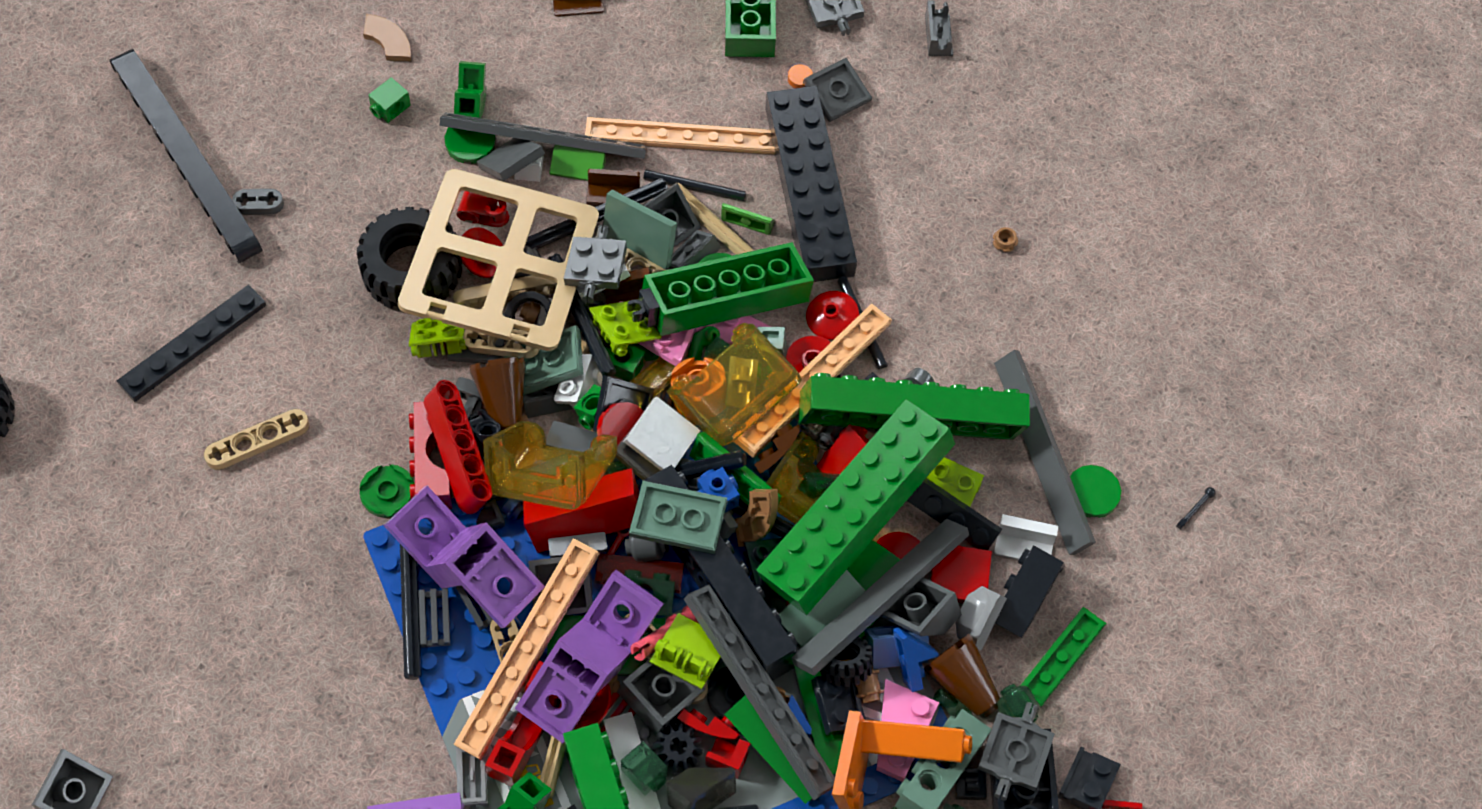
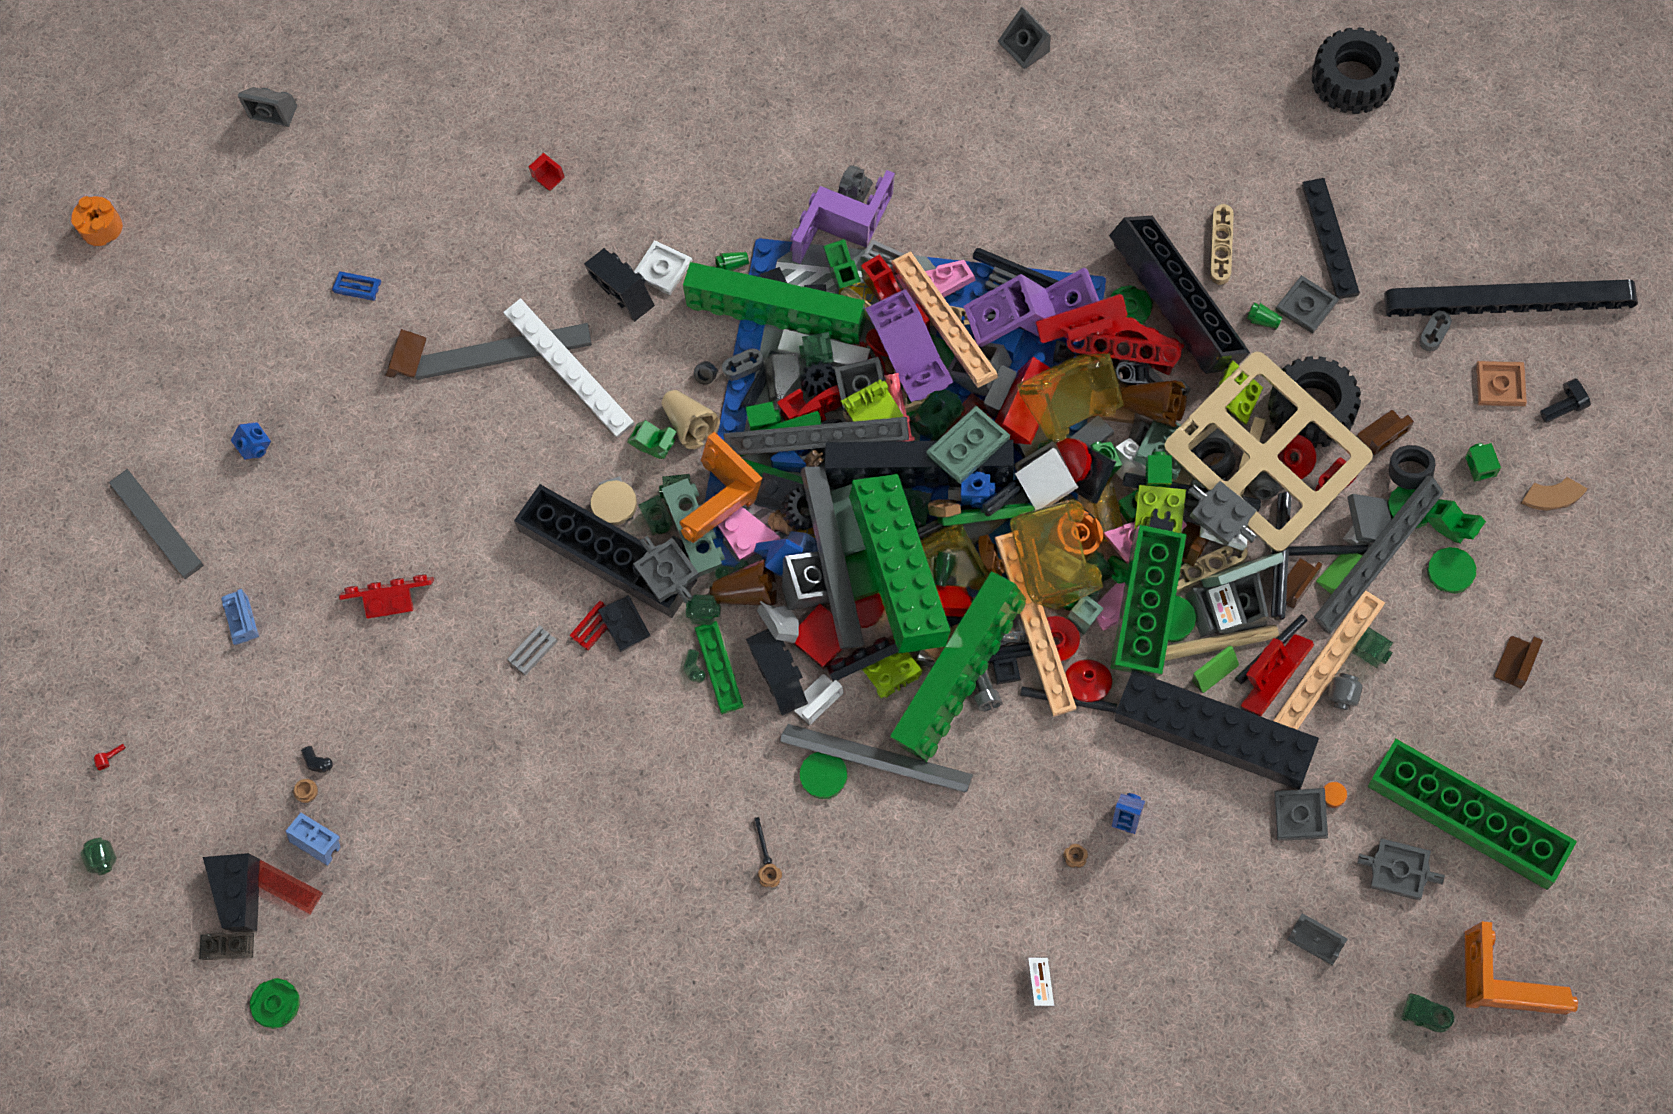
camera: 135 degrees right, 5 degrees up
none -> clear green arm [683,649,706,683]
none -> green brick [746,401,781,431]
none -> medium nougat plate [758,864,782,888]
none -> bright pink wing [895,260,976,308]
none -> slope [1025,957,1057,1010]
none -> red bracket [1035,294,1127,343]
none -> black brick [1109,215,1250,374]
none -> blue slope [1112,793,1145,834]
none -> green brick [1146,452,1172,488]
none -> slope [1206,582,1247,634]
none -> red bracket [1241,634,1314,716]
none -> green cone [1246,302,1282,330]
none -> black bar [1271,544,1368,556]
none -> dark grey tile [1275,275,1339,334]
none -> dark grey head [1328,673,1363,710]
none -> clear green brick [1352,627,1393,668]
none -> reddish brown panel [1357,410,1414,456]
none -> black tyre [1389,445,1436,490]
none -> green tile [1427,547,1477,594]
none -> nougat tile [1476,361,1527,406]
none -> black piece [1540,378,1591,423]

